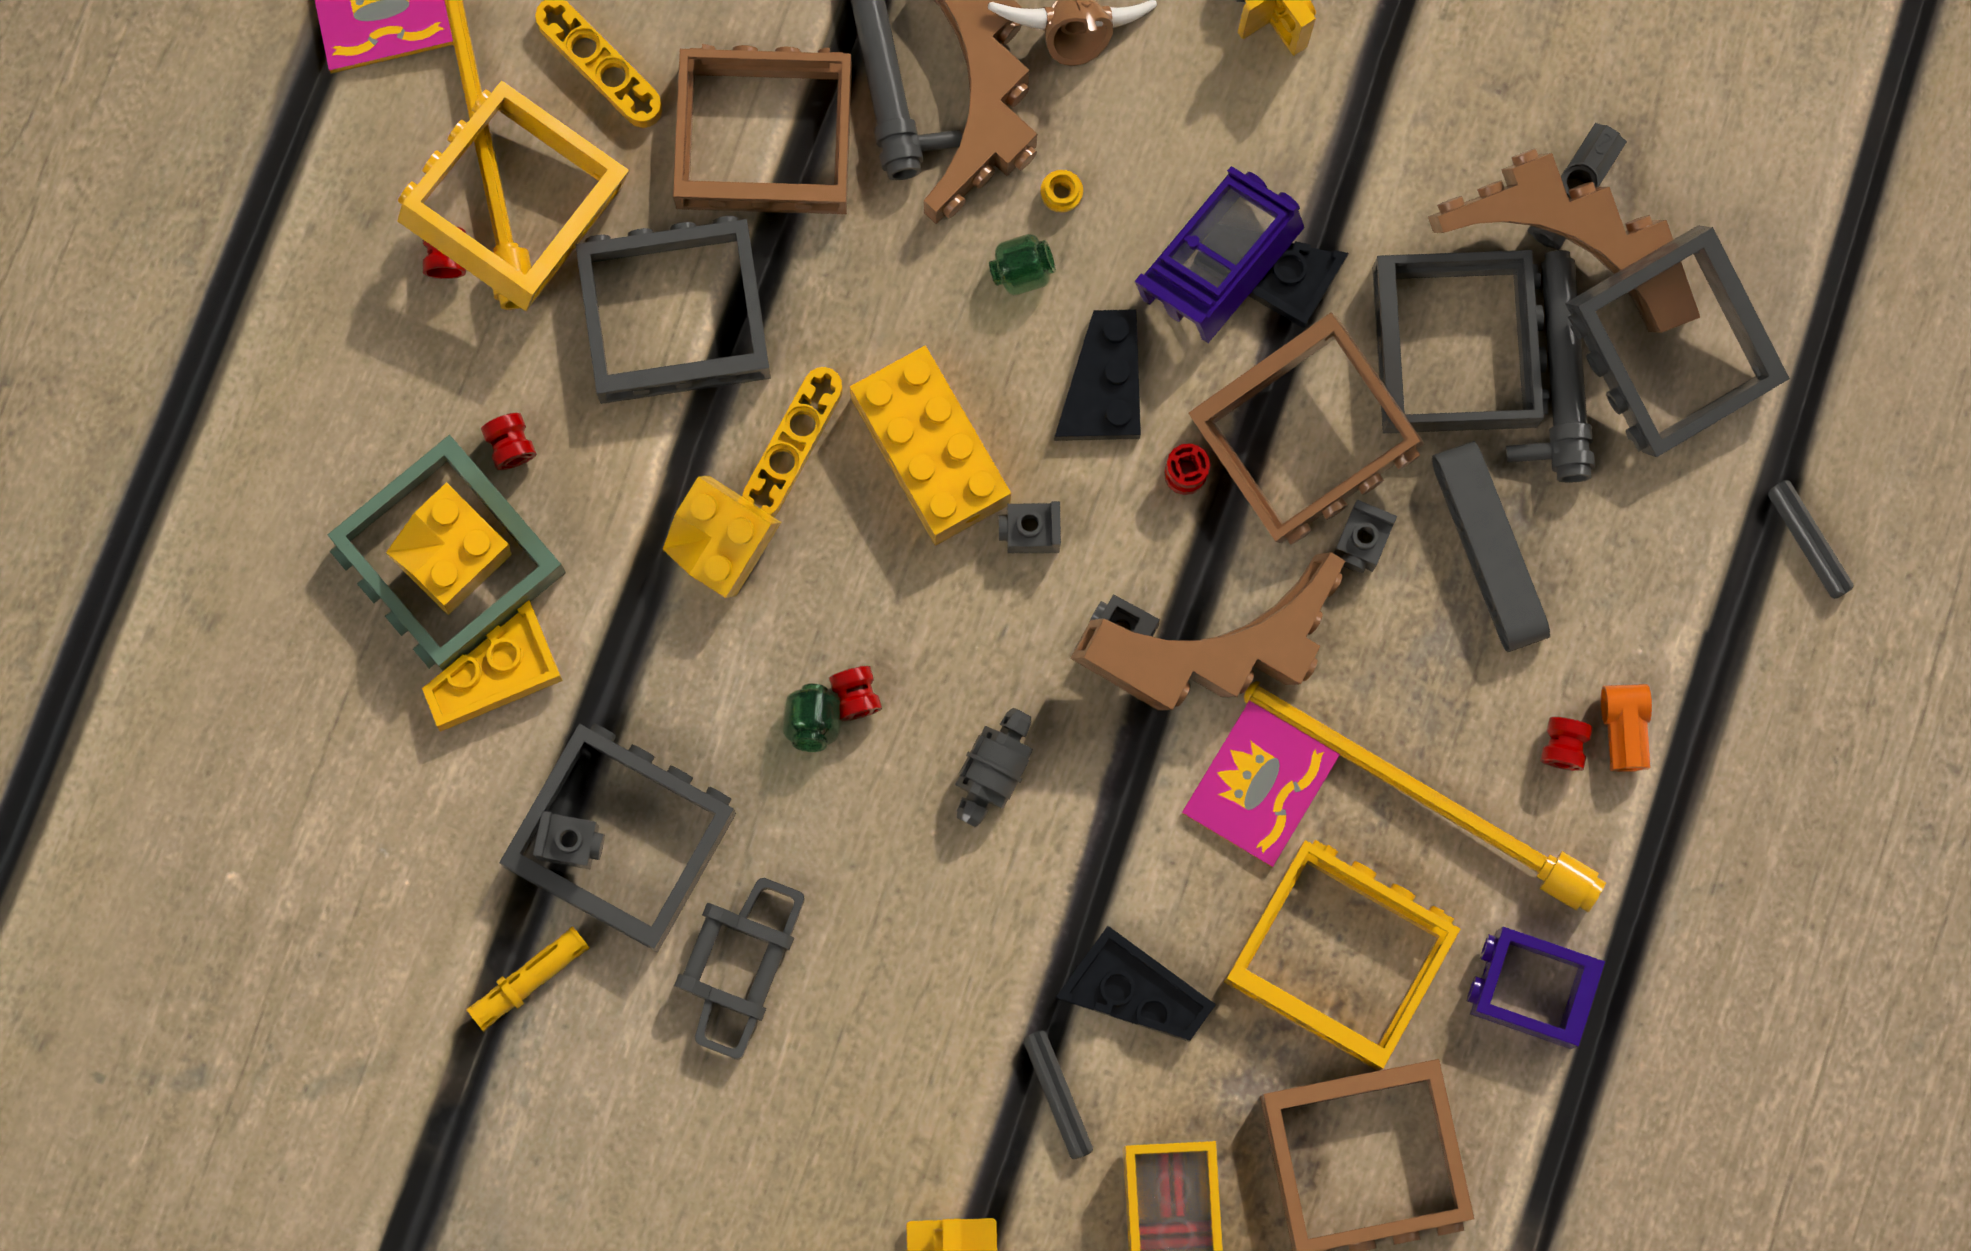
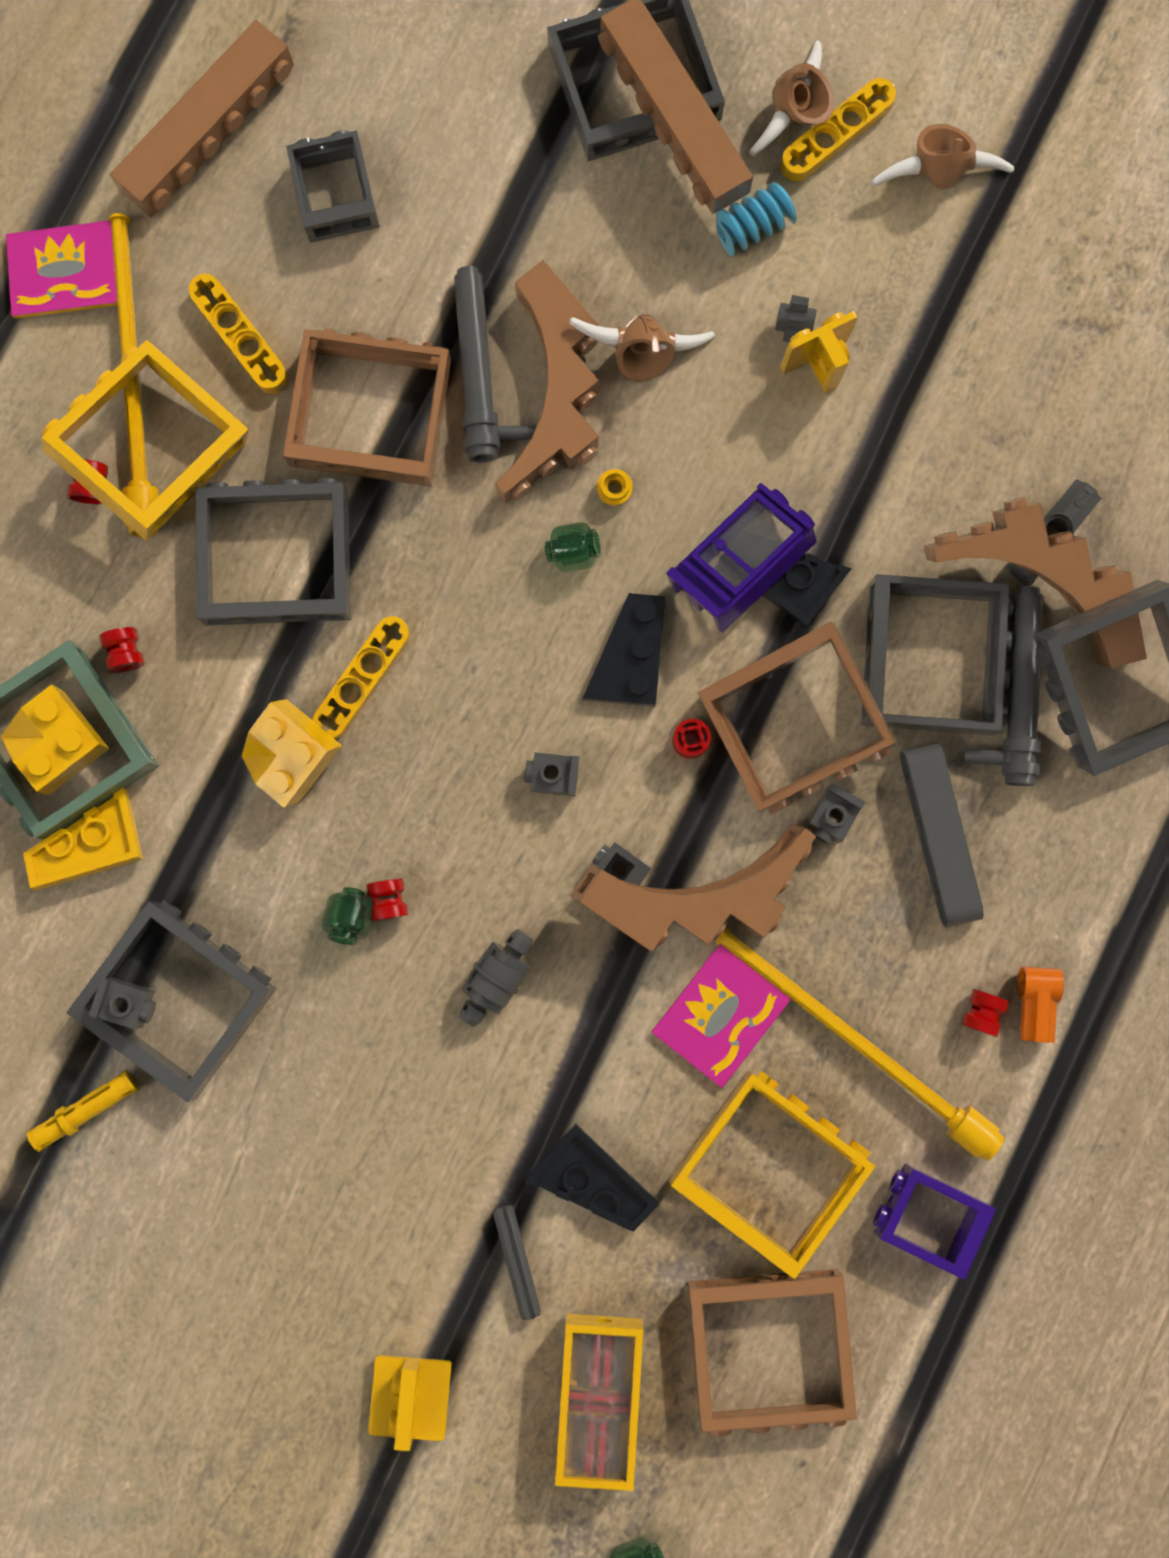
camera: 10 degrees right, 5 degrees up
dark grey bar [674,878,805,1060] -> none
yellow brick [850,345,1011,546] -> none

